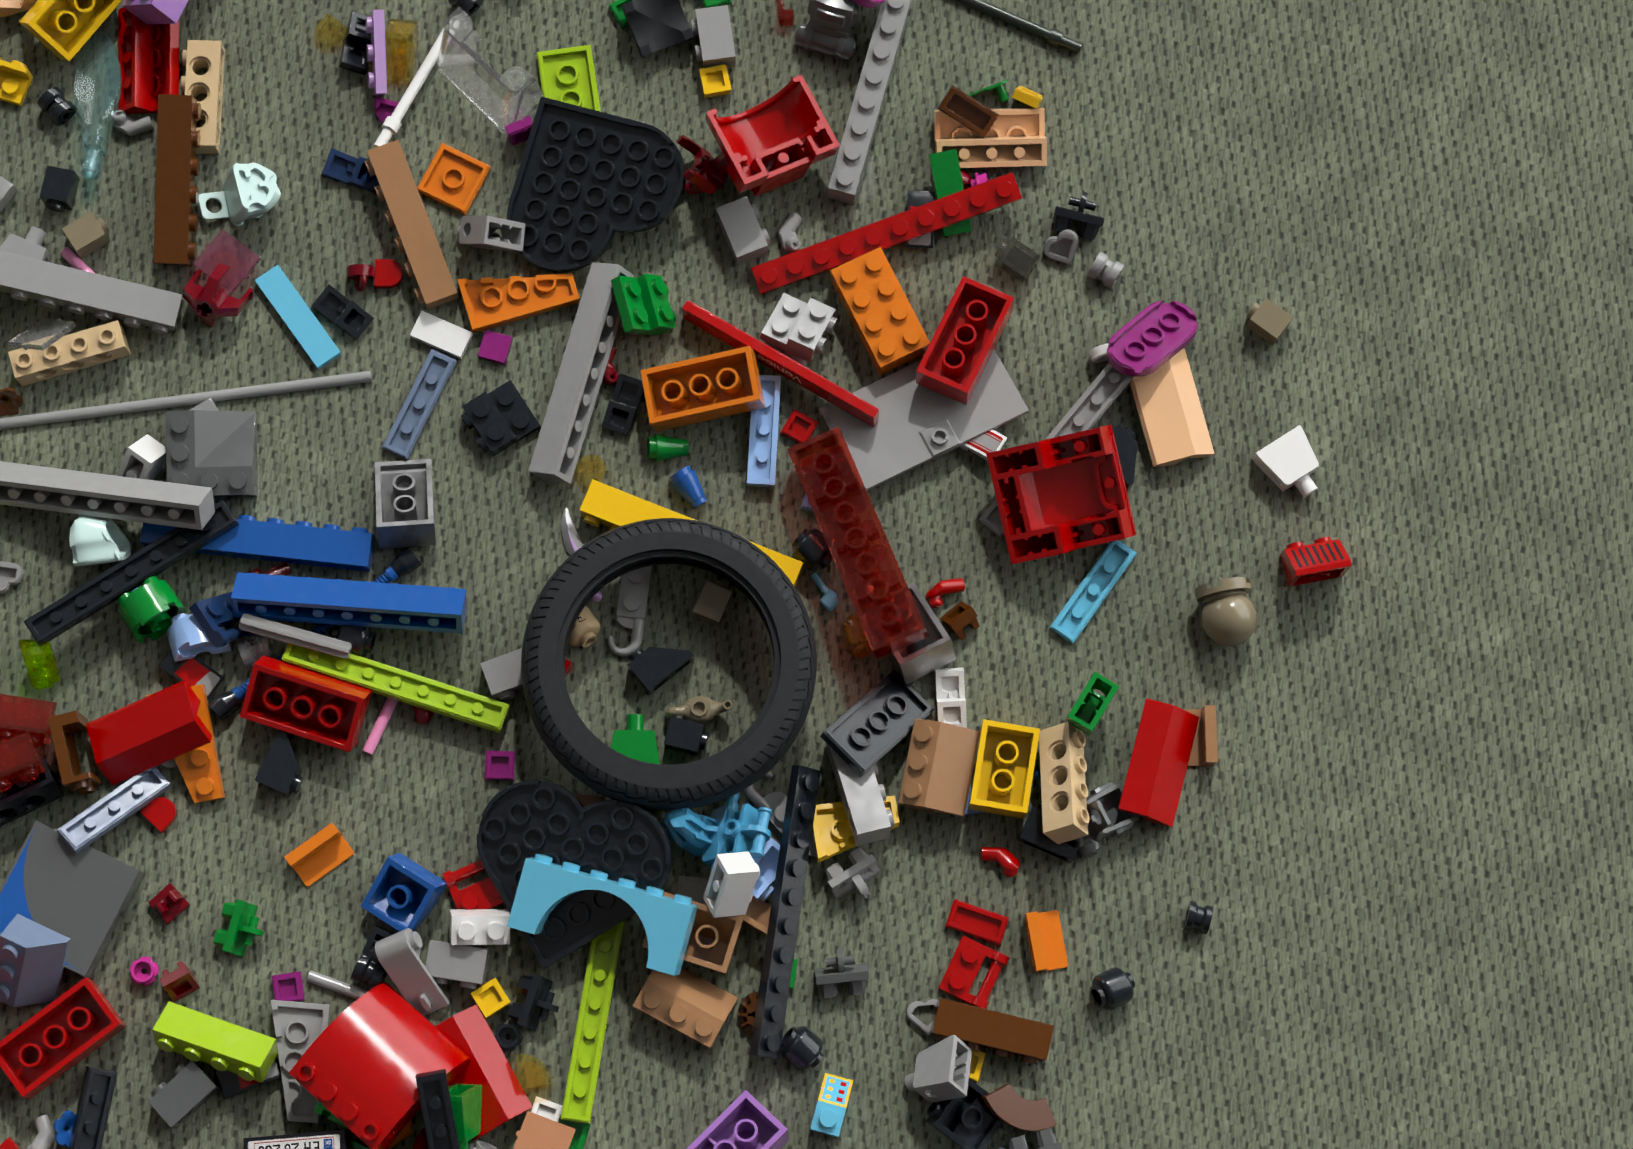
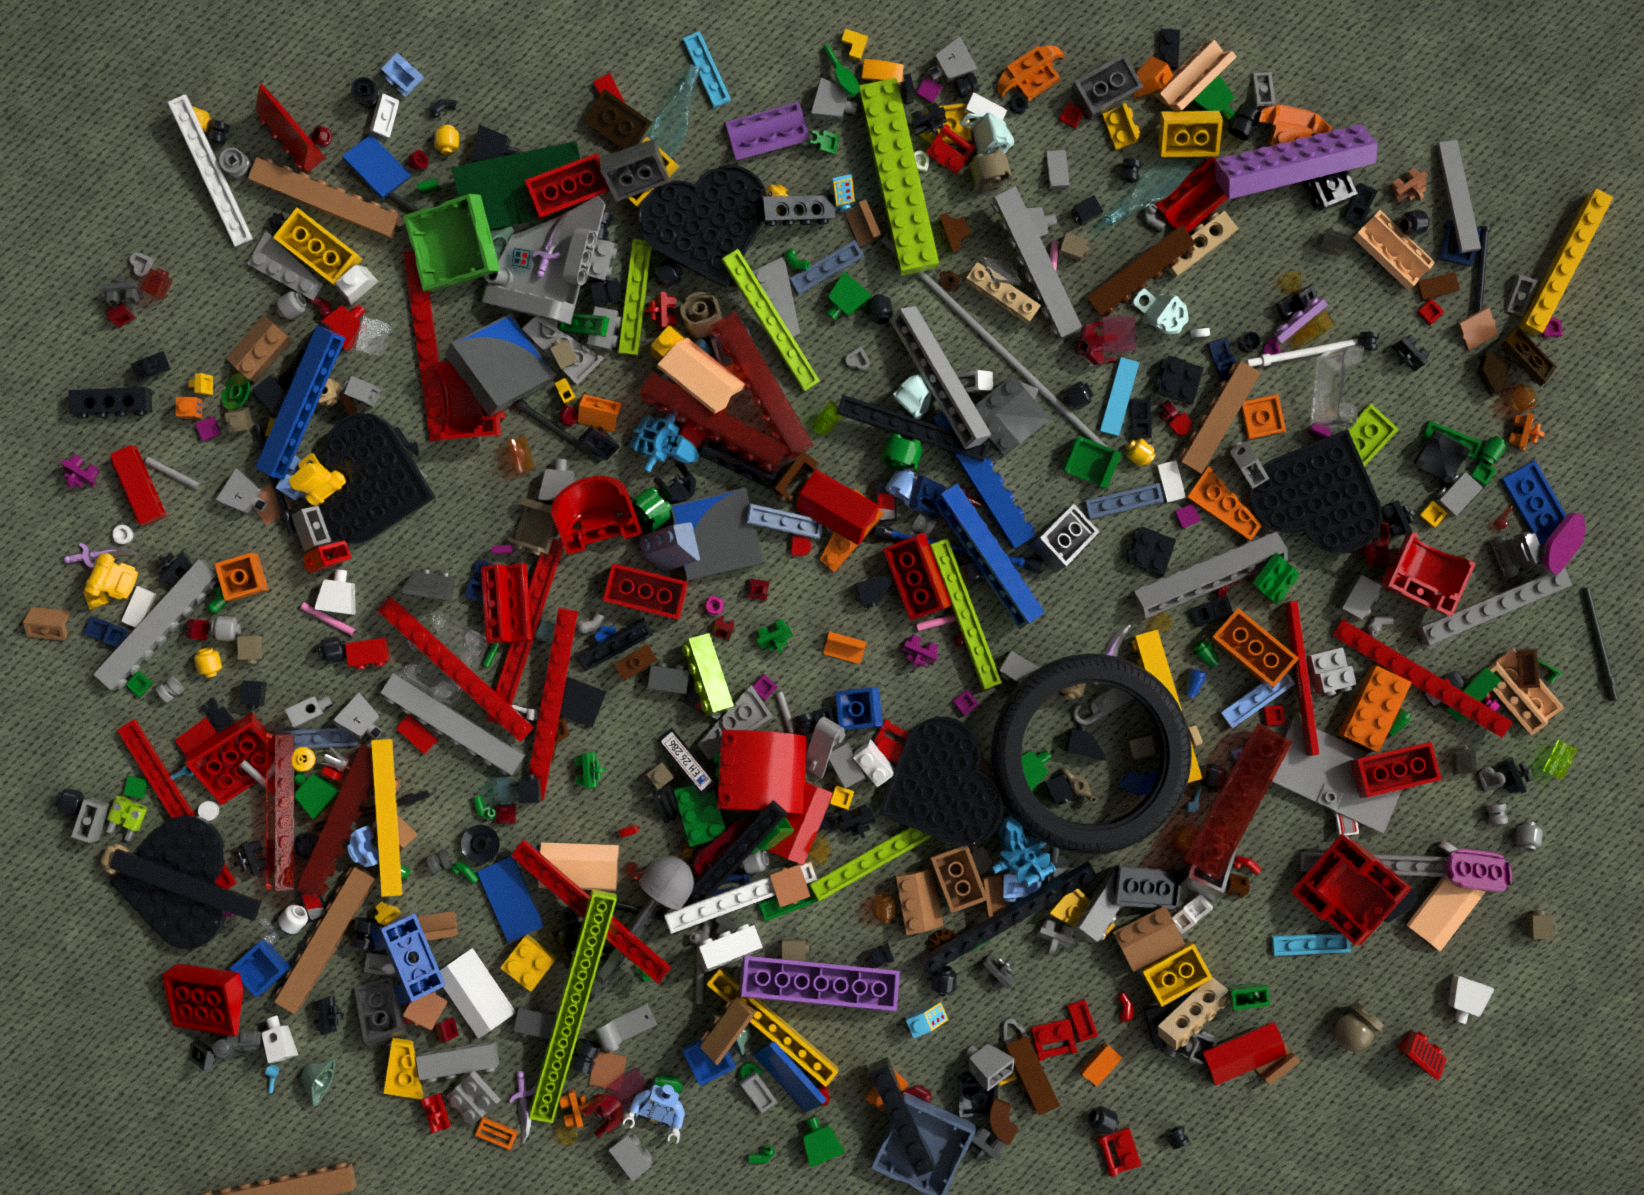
camera: 55 degrees right, 10 degrees up
light grey axle [239,614,352,659] -> none
medium azure arch [507,854,698,976] -> none
white brick [703,851,760,918] -> none
yellow tile [1012,85,1044,109] -> none
none -> reddish brown brick [614,644,657,681]
none -> black wheel [870,943,895,968]
none -> clear orange head [871,893,897,924]
none -> magenta hips [901,634,938,669]
none -> green panel [1062,435,1122,489]
none -> black head [1064,381,1094,410]
none -> red plate [1096,1127,1142,1176]
none -> blue tile [1117,768,1158,794]
none -> yellow head [1126,438,1155,467]
none -> black plate [1154,355,1204,405]
none -> tan tile [1188,725,1203,746]
none -> white tile [1190,328,1210,338]
none -> black wheel [1238,331,1261,353]
none -> black hips [1382,500,1417,536]
none -> green cone [1388,708,1412,736]
none -> light grey head [1515,822,1543,851]
none -> clear neon green hips [1544,740,1578,780]

